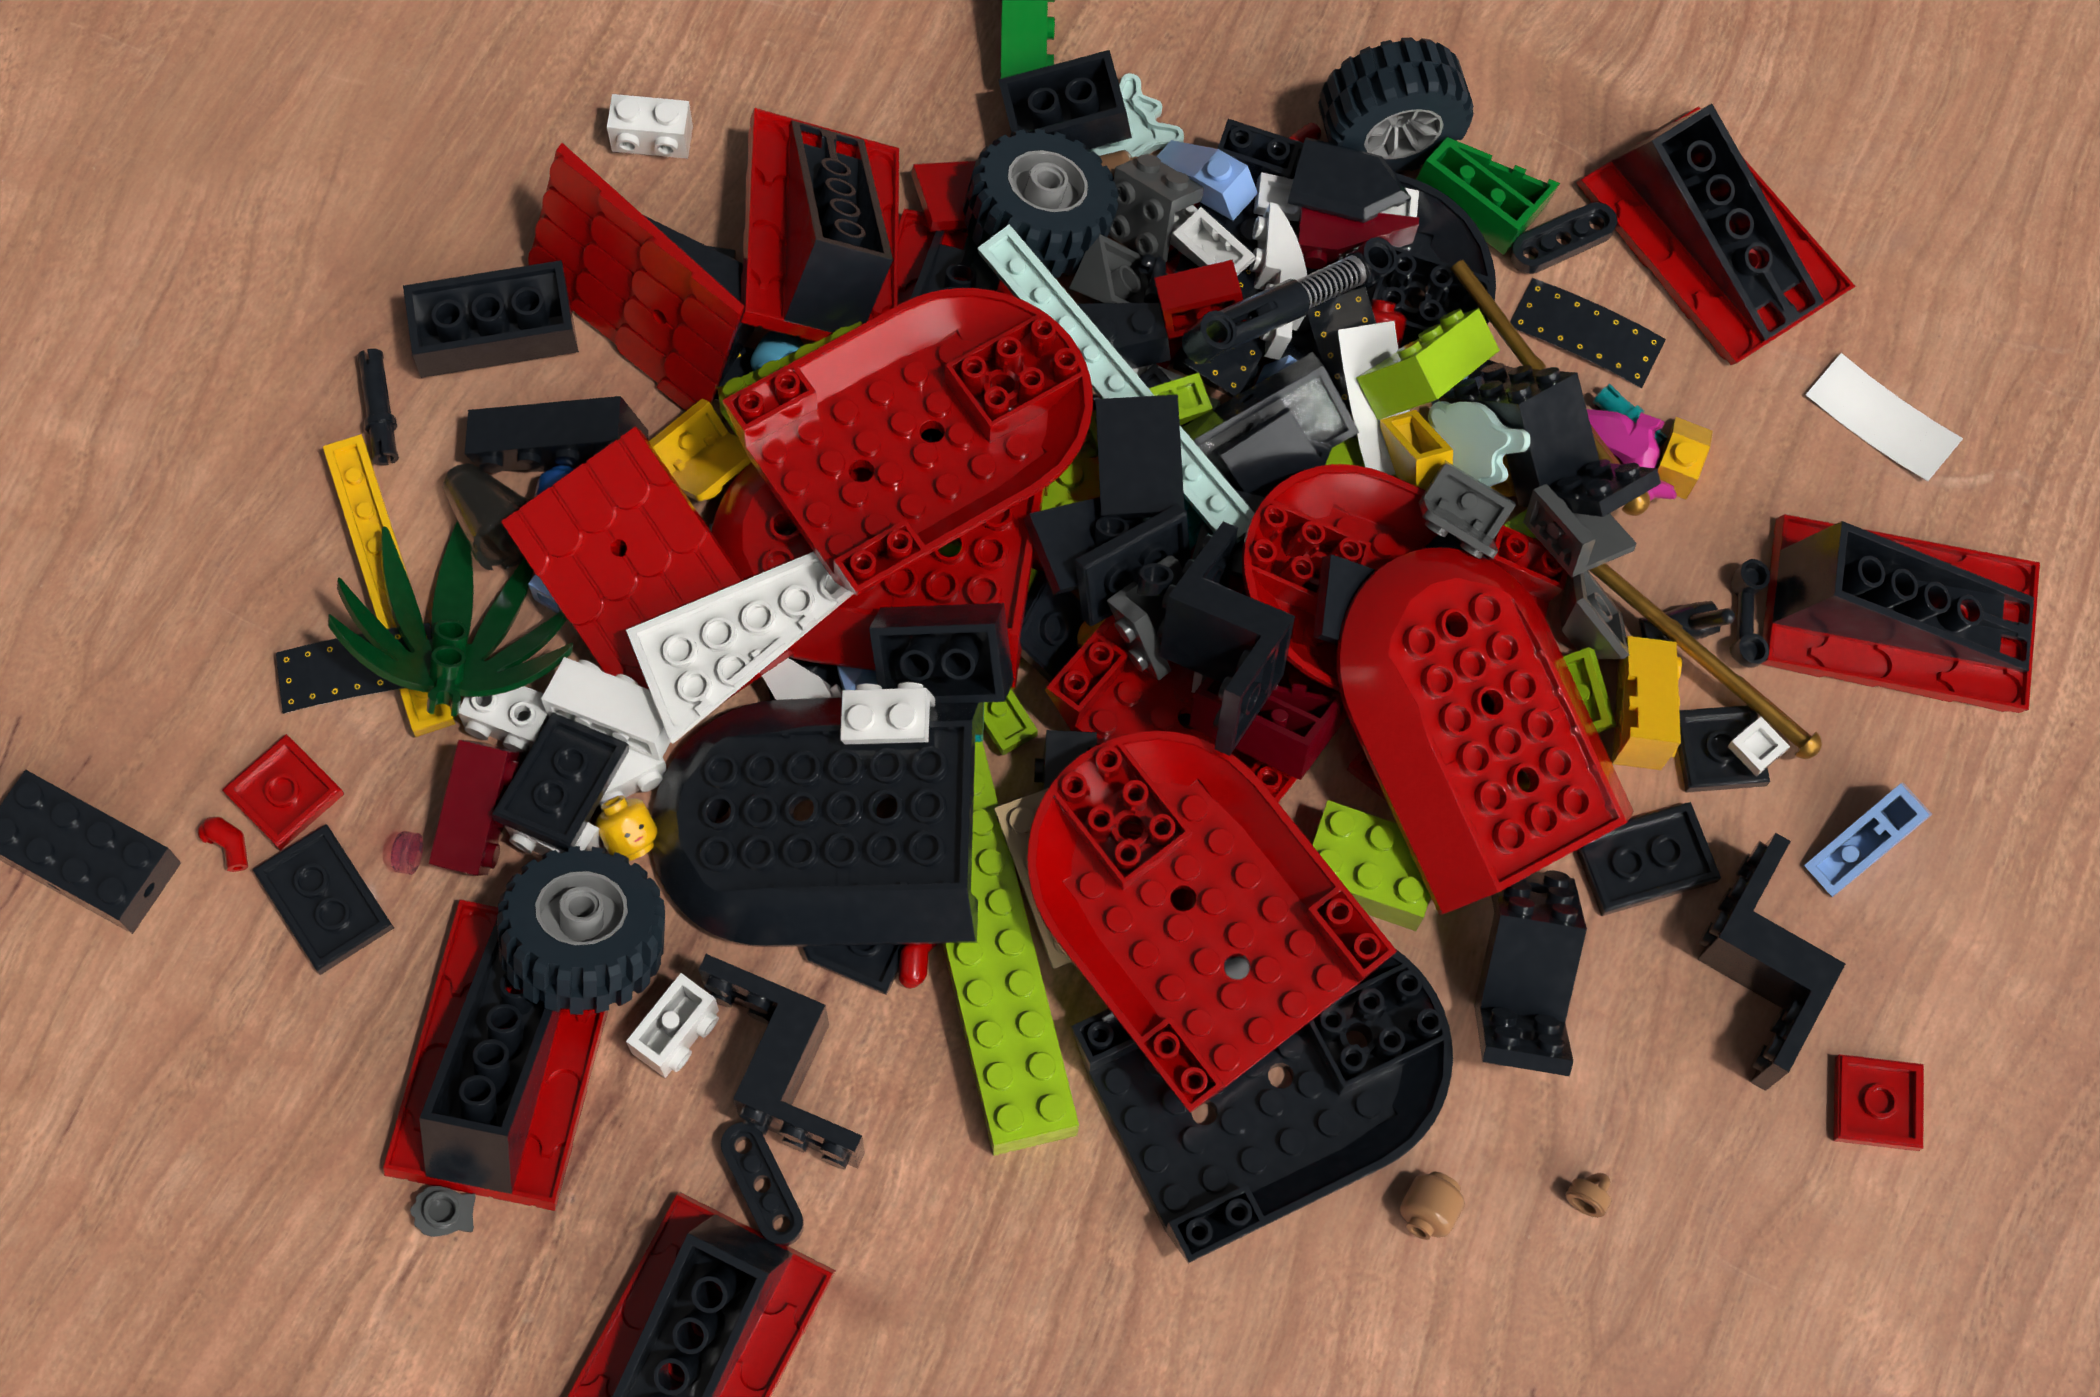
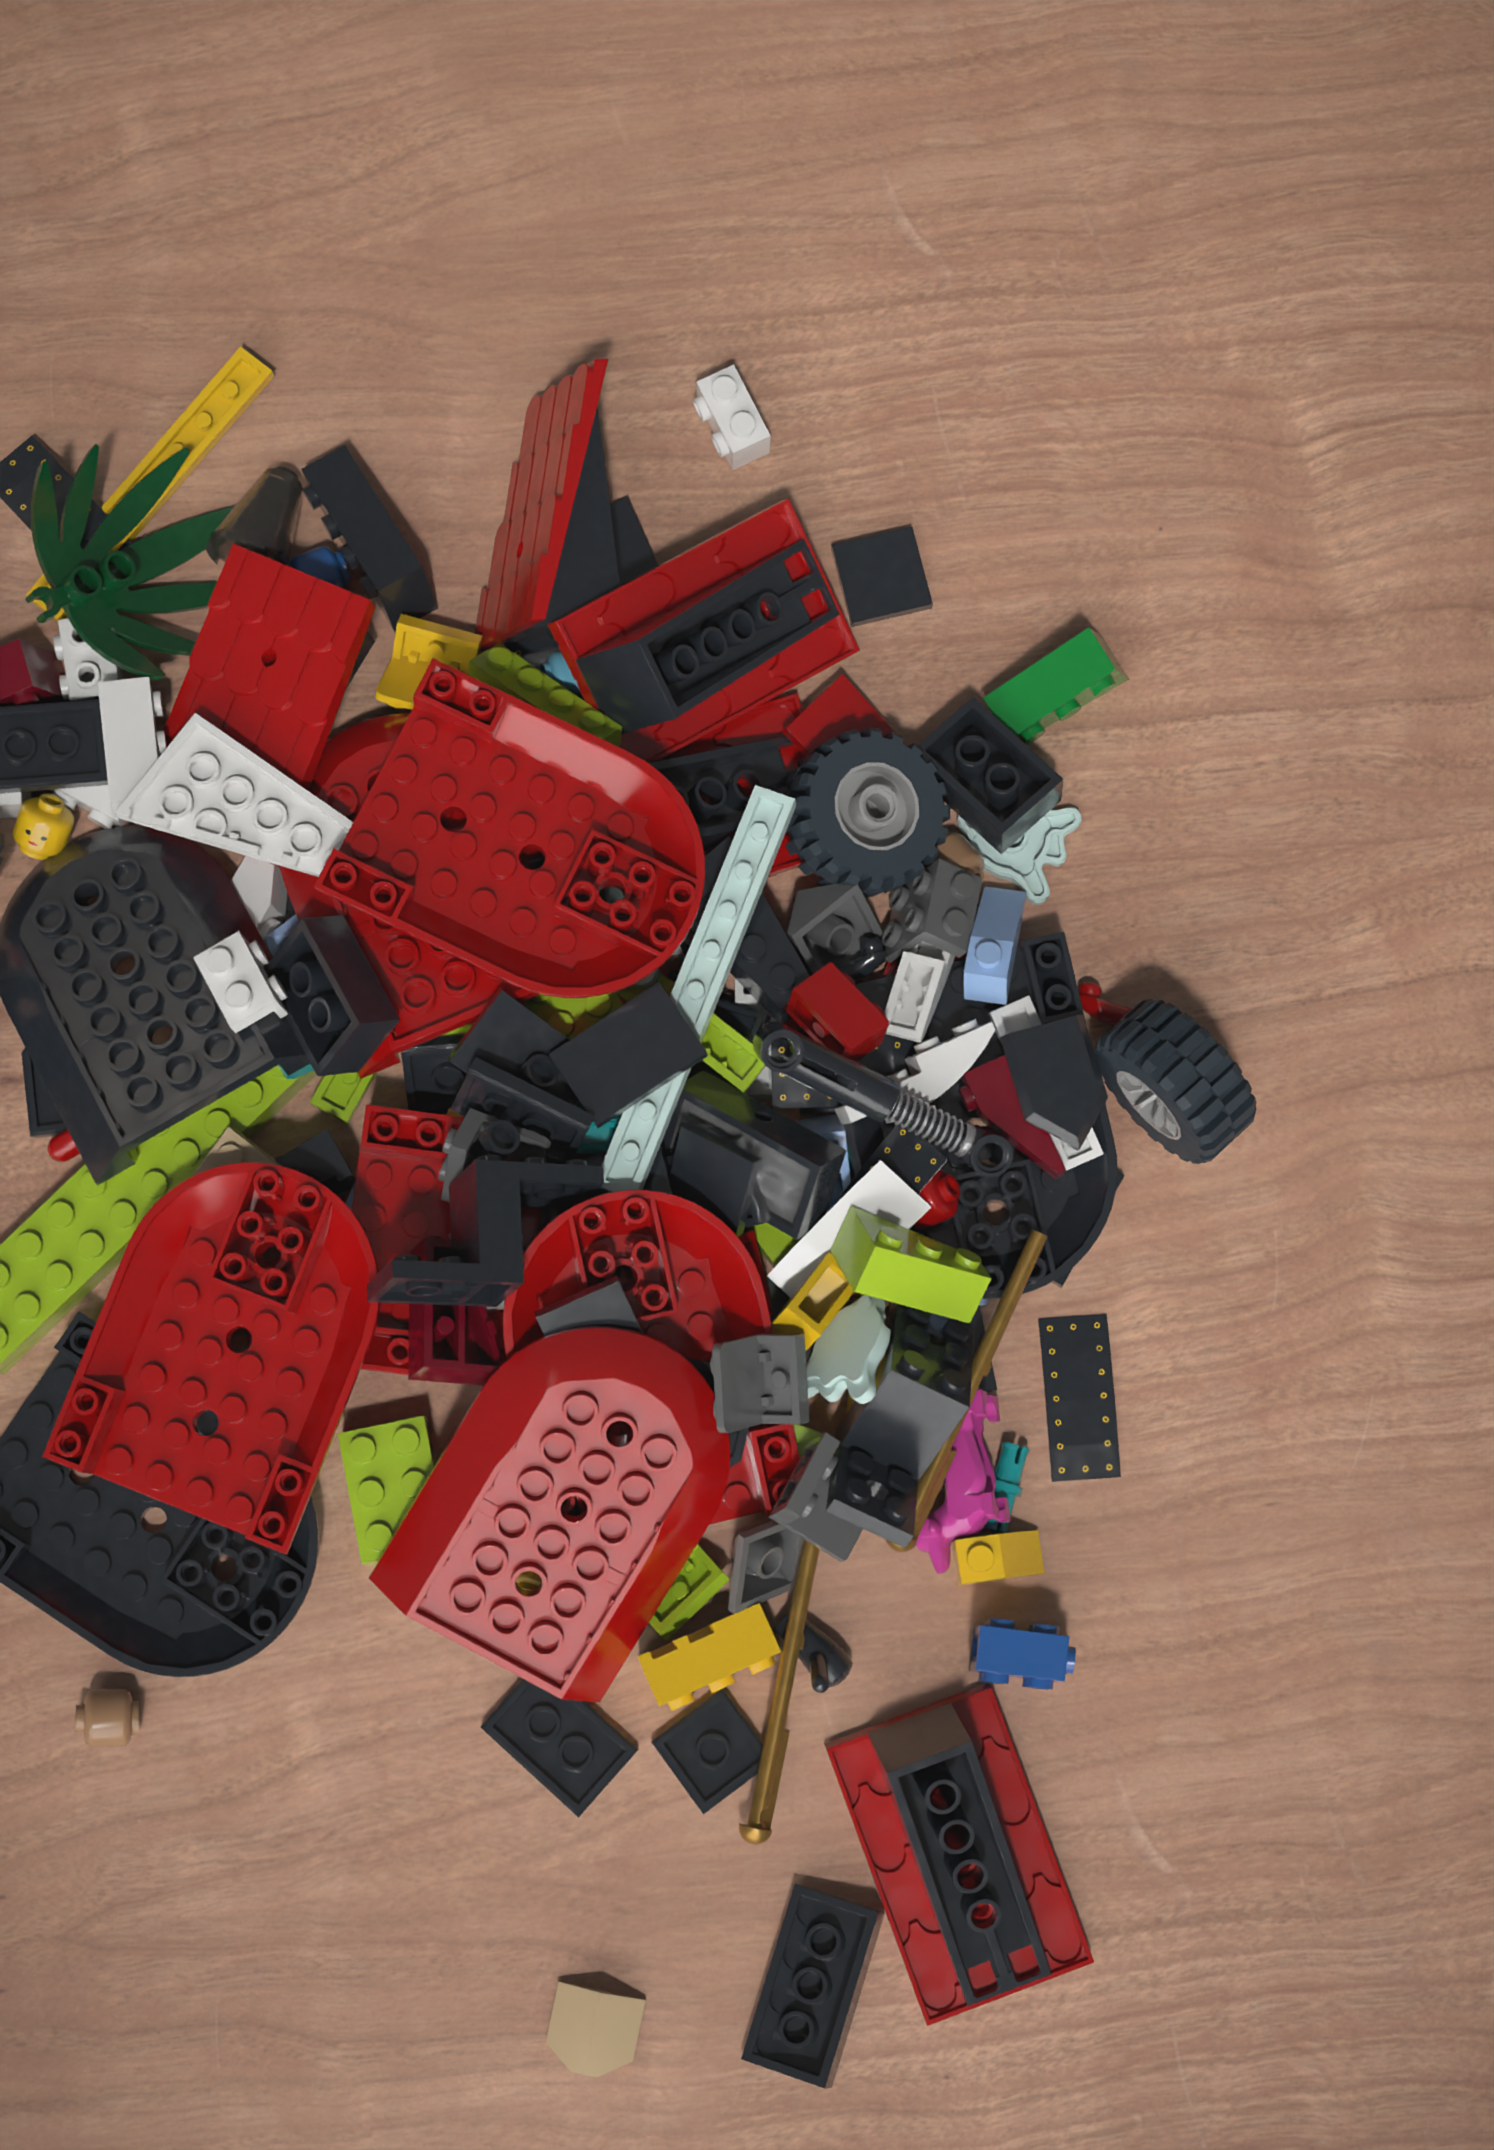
camera: 60 degrees right, 10 degrees up
black pin [357,349,399,465] -> none
black slope [403,260,579,378] -> none
green wedge [1416,137,1560,255] -> none
black bracket [1474,870,1587,1077] -> none
black plate [1510,202,1617,274] -> none
medium nougat tile [1565,1173,1612,1218] -> none
piece [1576,103,1856,365] -> none
black bracket [1698,833,1846,1091] -> none
white plate [1728,717,1790,777] -> none
black bar [1730,559,1770,668] -> none
light blue slope [1804,783,1932,897] -> none
white sticker [1806,353,1963,481] -> none
red tile [1833,1054,1924,1151] -> none
none -> tan slope [545,1981,646,2078]
none -> black slope [741,1884,885,2089]
none -> black tile [831,527,933,627]
none -> blue brick [969,1618,1076,1690]

